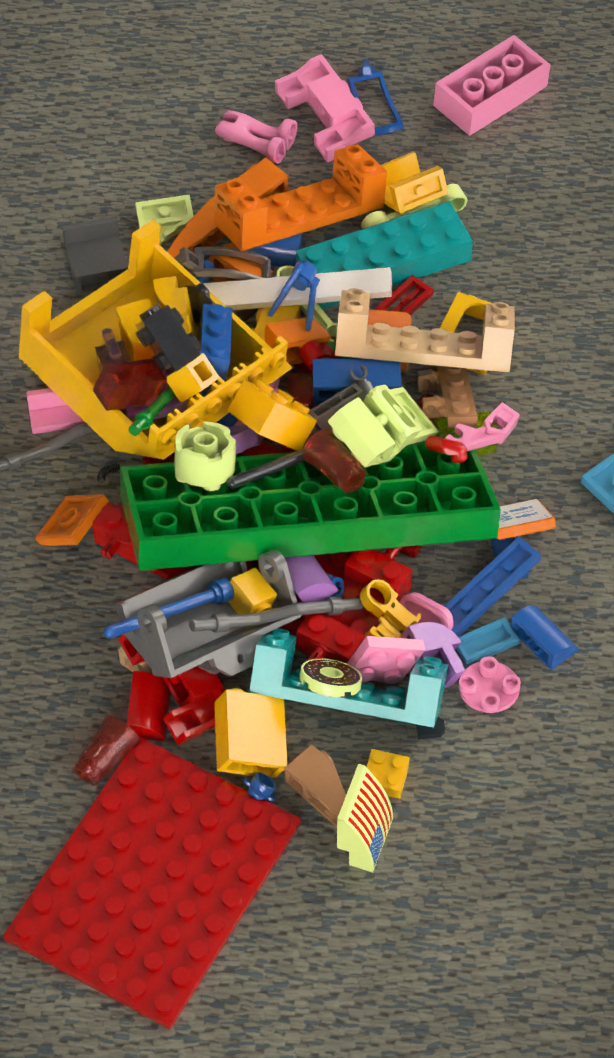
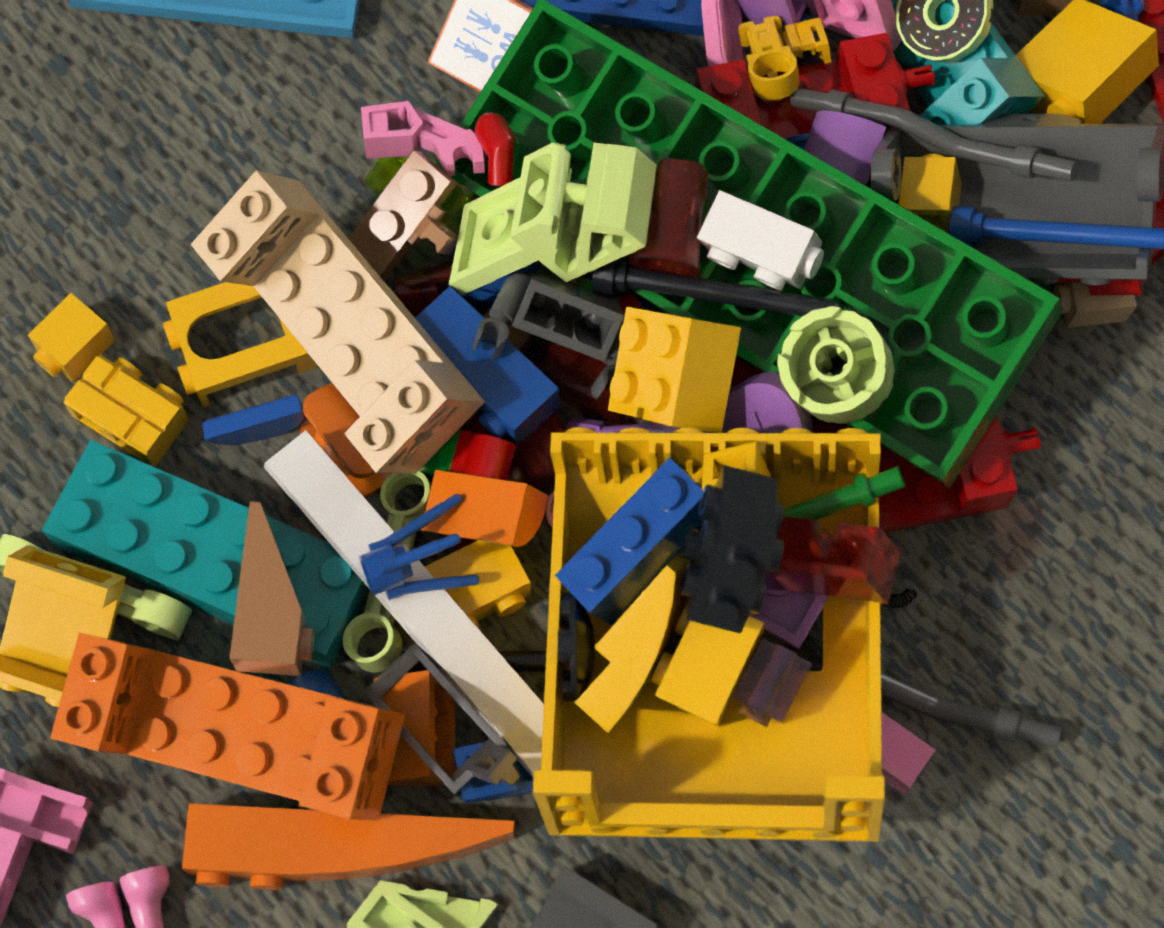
camera: 135 degrees left, 15 degrees up
orange tile [35,494,109,546] -> none
red tile [376,275,434,315] -> none
none -> yellow brick [28,293,115,382]
none -> yellow brick [64,355,189,467]
none -> blue tile [202,394,304,445]
none -> medium nougat slope [229,501,315,676]
none -> white brick [697,190,824,291]

